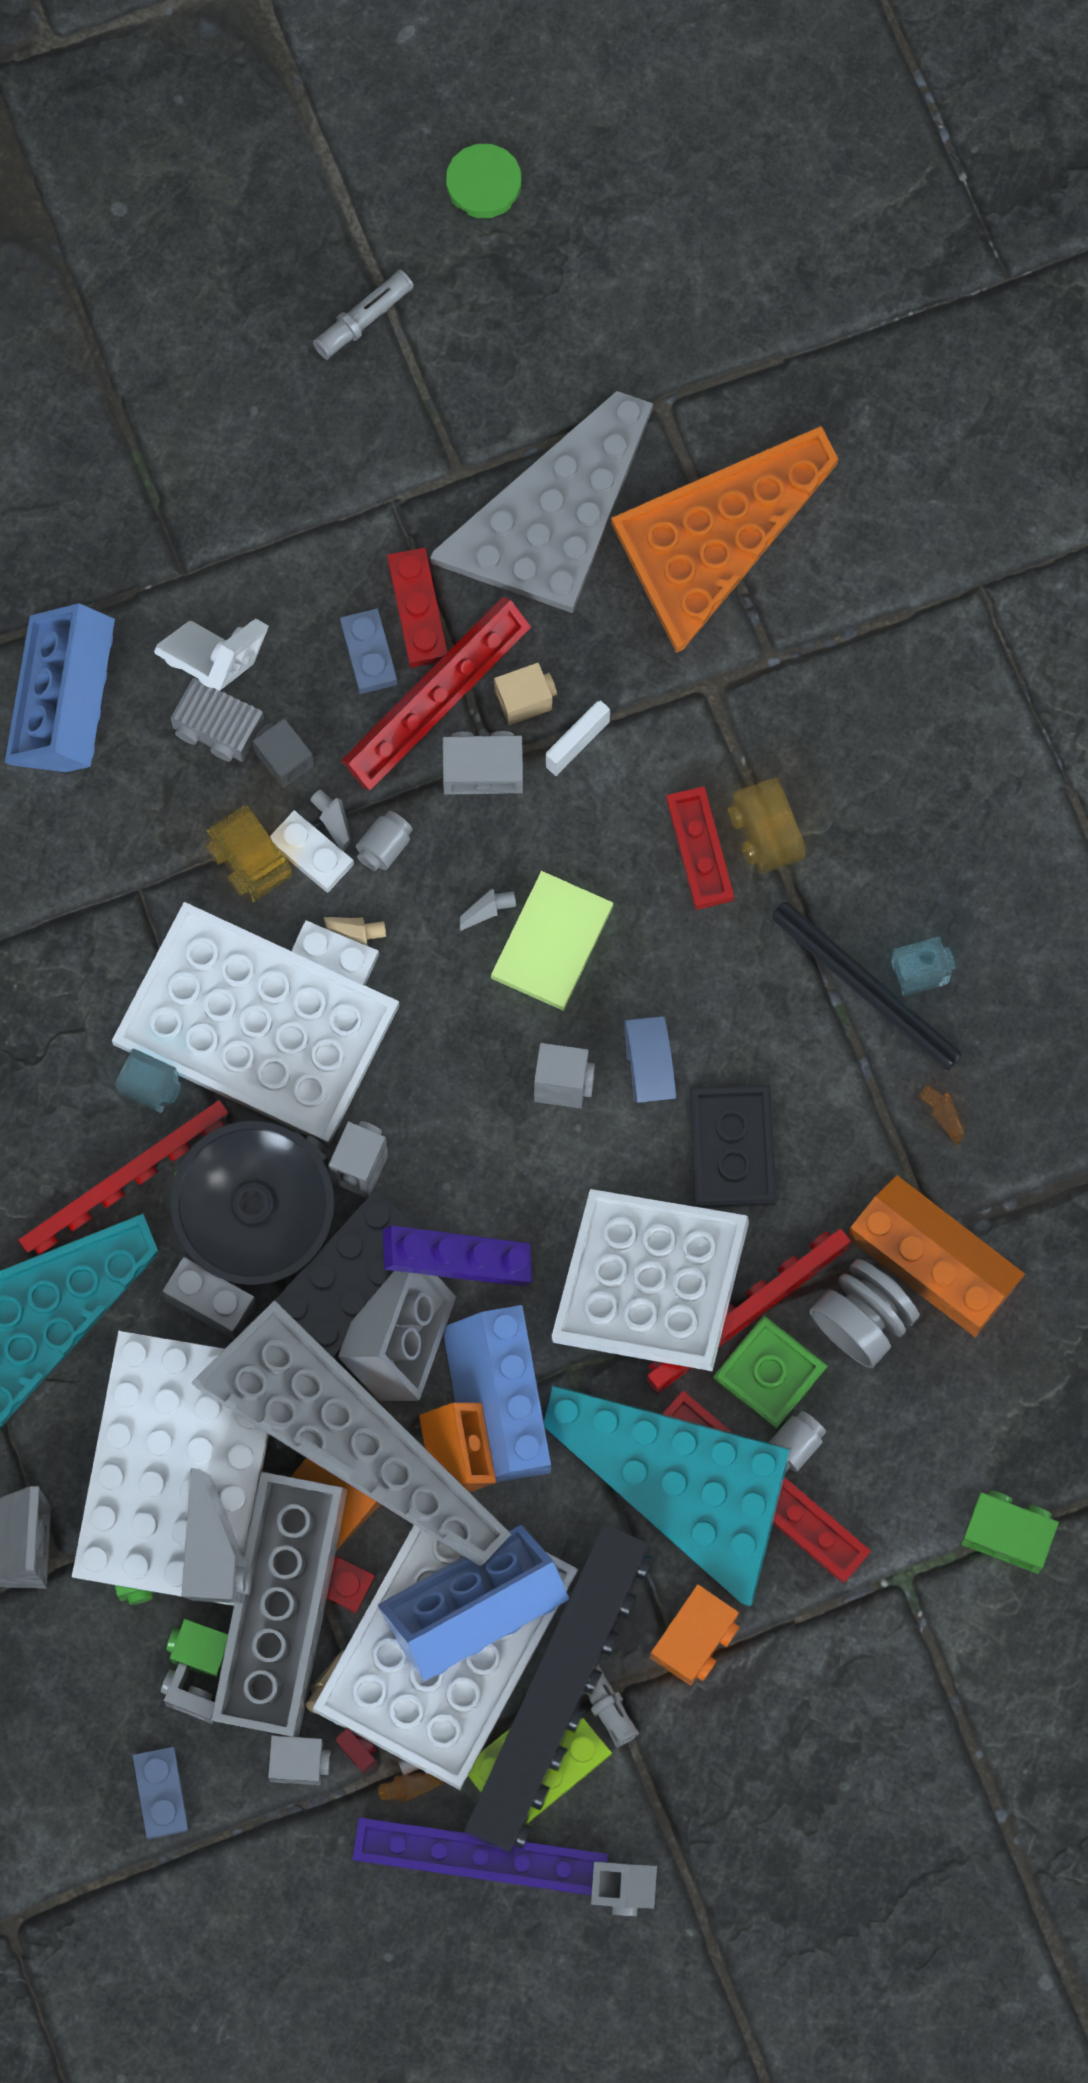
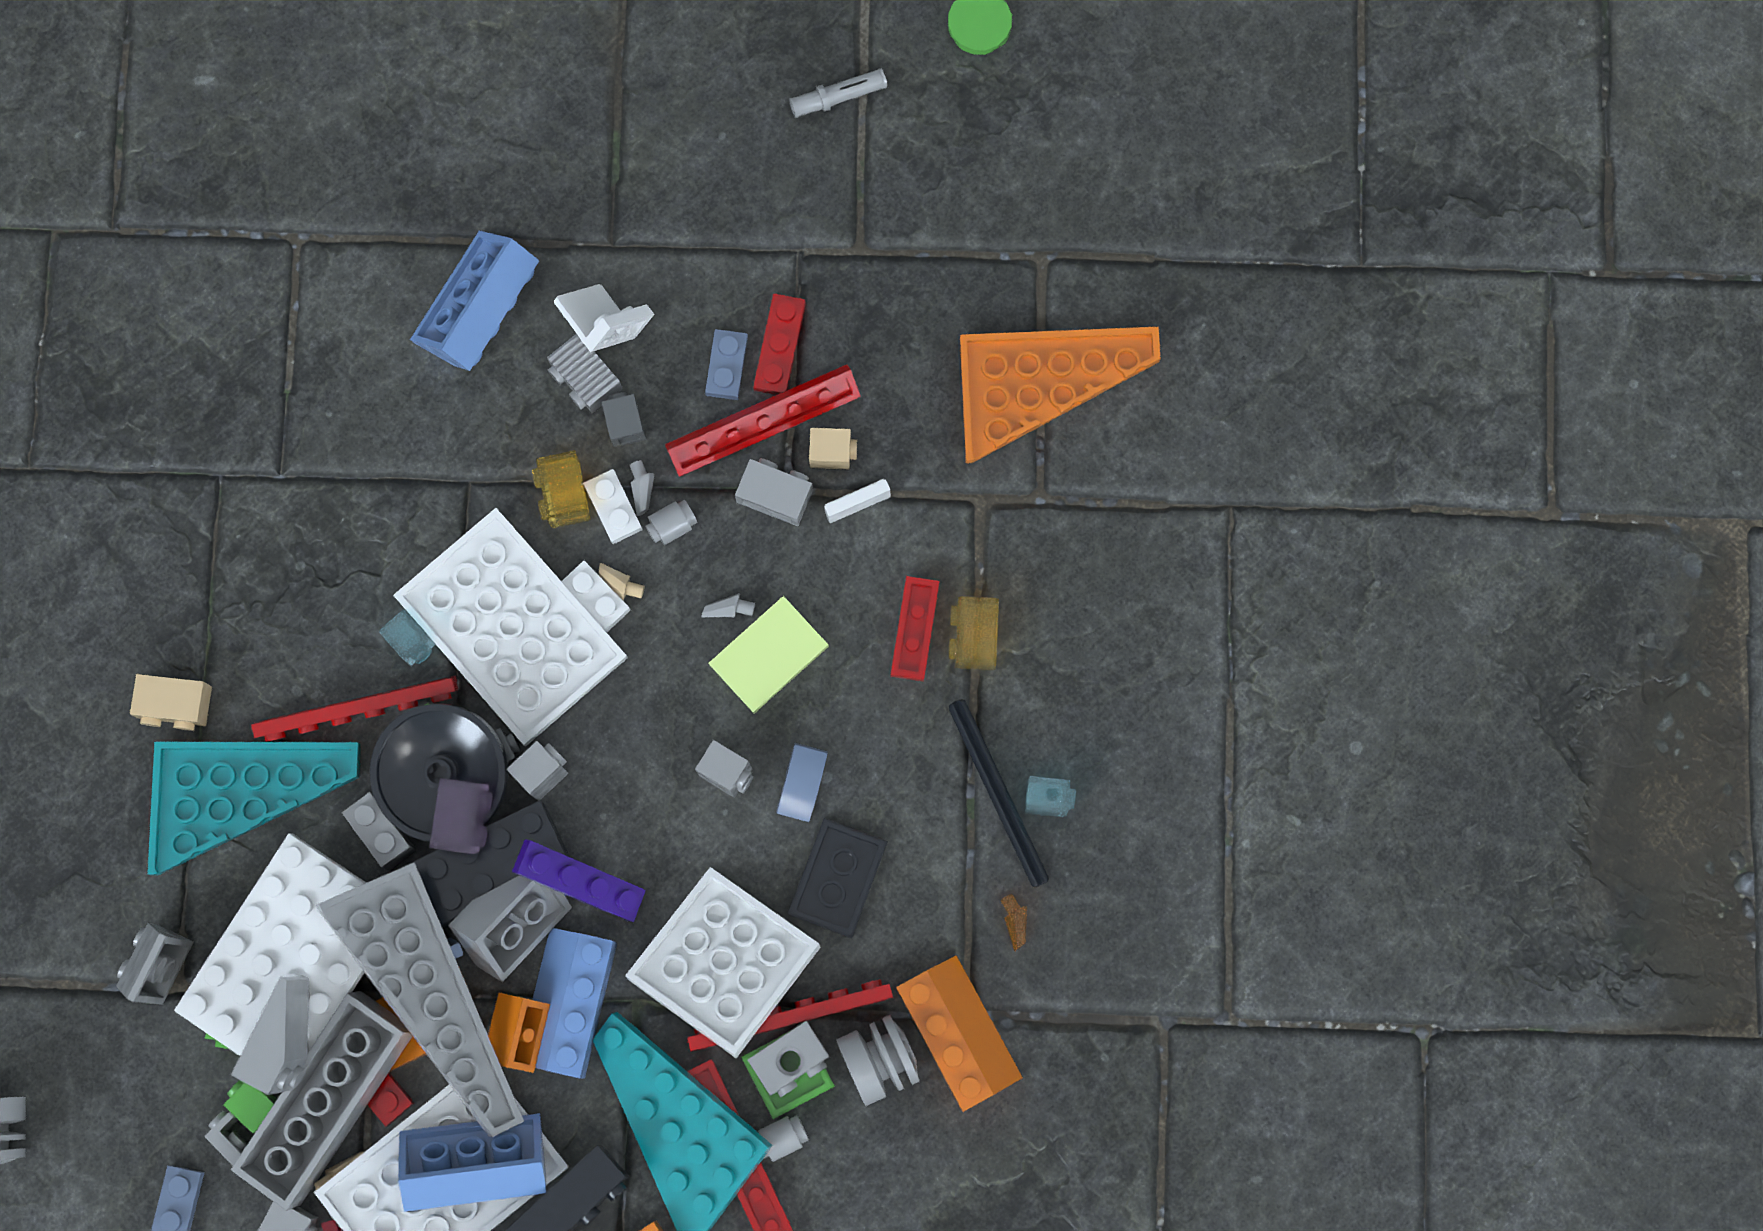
camera: 25 degrees right, 5 degrees up
light grey wing [430,391,653,613] -> none
none -> clear purple brick [430,778,492,854]
none -> light grey brick [748,1021,830,1098]

